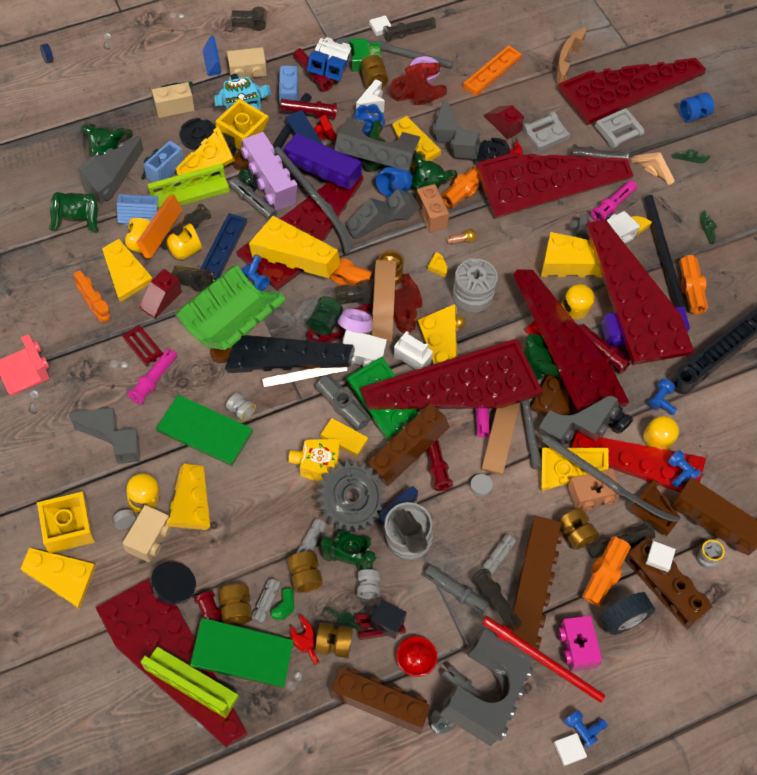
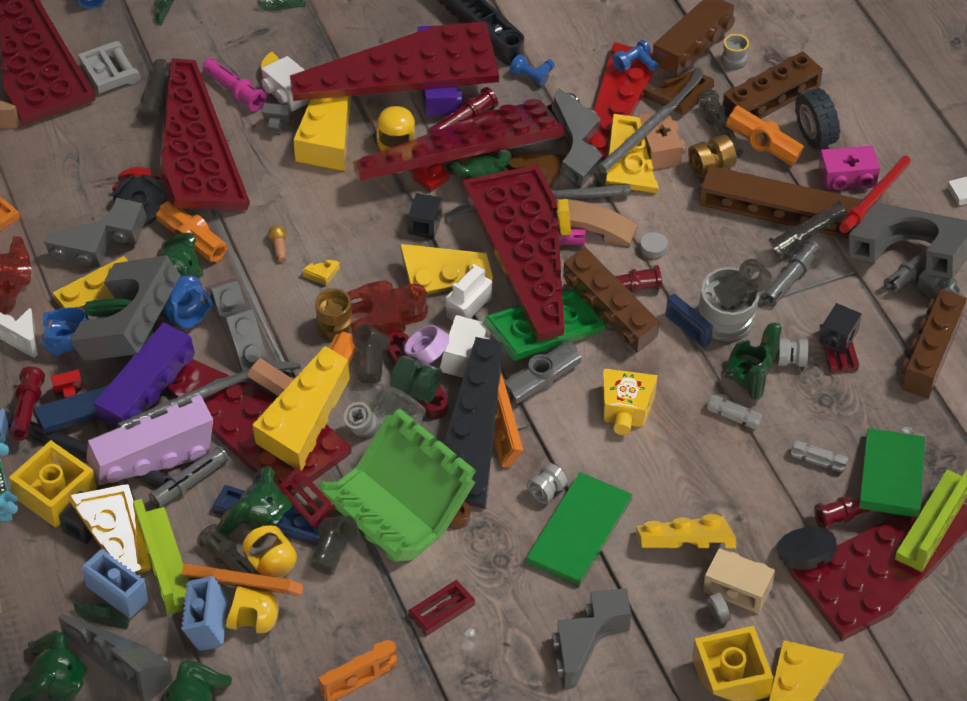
camera: 85 degrees left, 10 degrees down
yellow wing [102,239,153,302] -> none
yellow helmet [126,473,160,513] -> none
dark pink pin [127,348,178,405] -> none
dark red slope [139,269,182,319] -> none
black tile [179,118,216,150] -> none
pearl gold wheel [219,584,252,626] -> none
clear green piece [239,167,255,184] -> none
blue piece [242,255,270,291] -> none
green arm [271,588,295,621] -> none
pearl gold wheel [287,551,323,593] -> none
red hand [290,615,320,665] -> none
dark grey gear [315,460,386,532] -> none
pearl gold wheel [315,622,353,658] -> none
yellow tile [320,418,368,457] -> none
clear green piece [326,607,364,631] -> none
medium nougat slope [372,260,396,342] -> none
red hat [397,636,437,677] -> none
nougat brick [416,184,449,233] -> none
light grey wheel [452,258,498,312] -> none
light grey axle [483,534,516,574] -> none
dark red slope [484,105,524,140] -> none
light grey plate [522,111,570,152] -> none
blue piece [564,710,607,748] -> none
light nougat tile [631,152,675,185] -> none
yellow helmet [643,416,679,450] -> none
black piece [644,195,686,309] -> none
white tile [646,541,676,572] -> none
orange piece [679,255,708,315] -> none
none -> dark green hair [218,466,293,536]
none -> nougat tile [247,358,293,397]
none -> dark red tile [278,467,336,528]
none -> light grey wheel [343,402,379,439]
none -> black brick [408,193,442,239]
none -> yellow tile [557,199,571,236]

